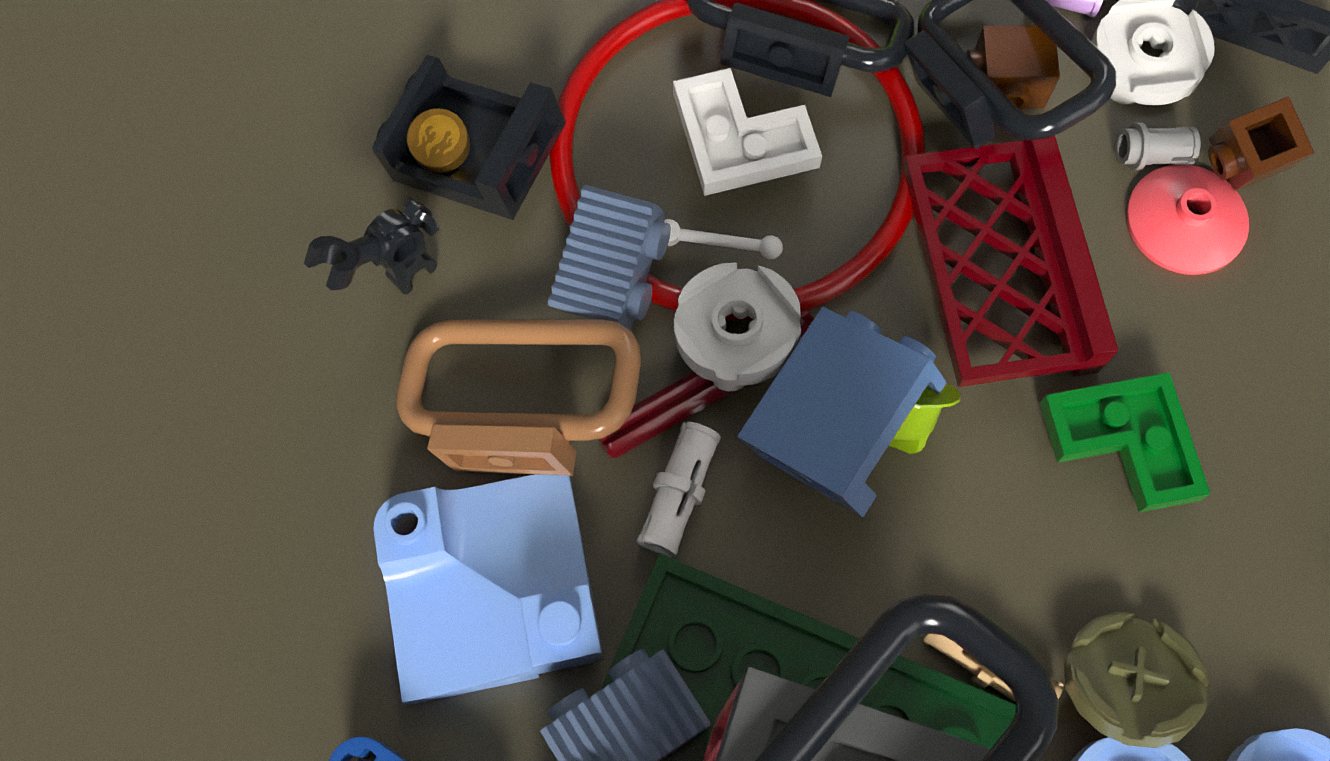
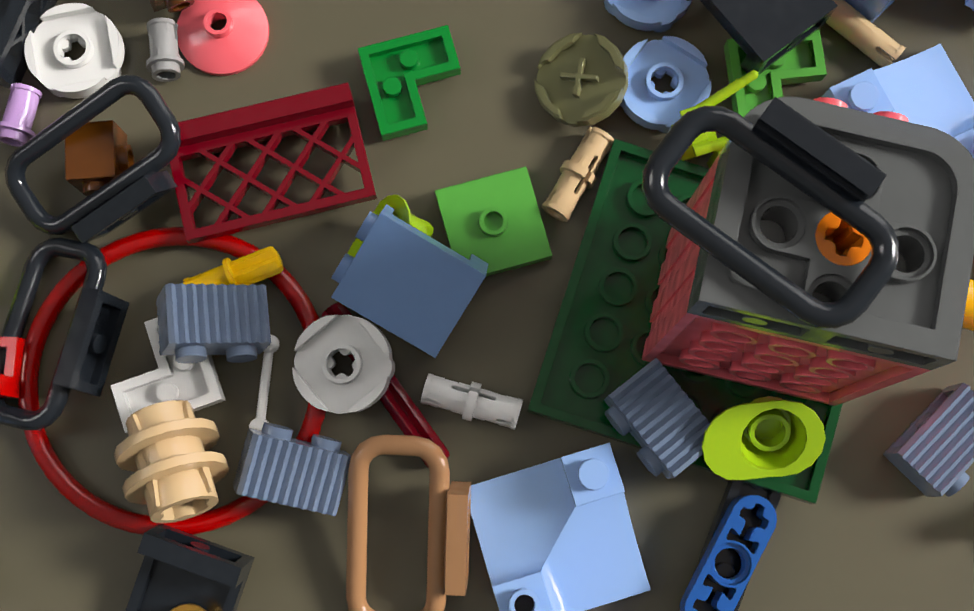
camera: 100 degrees left, 10 degrees up
none -> tan piece [114,400,229,524]
none -> sand blue brick [156,283,271,364]
none -> yellow axle [183,246,283,285]
none -> bright green plate [435,166,552,277]

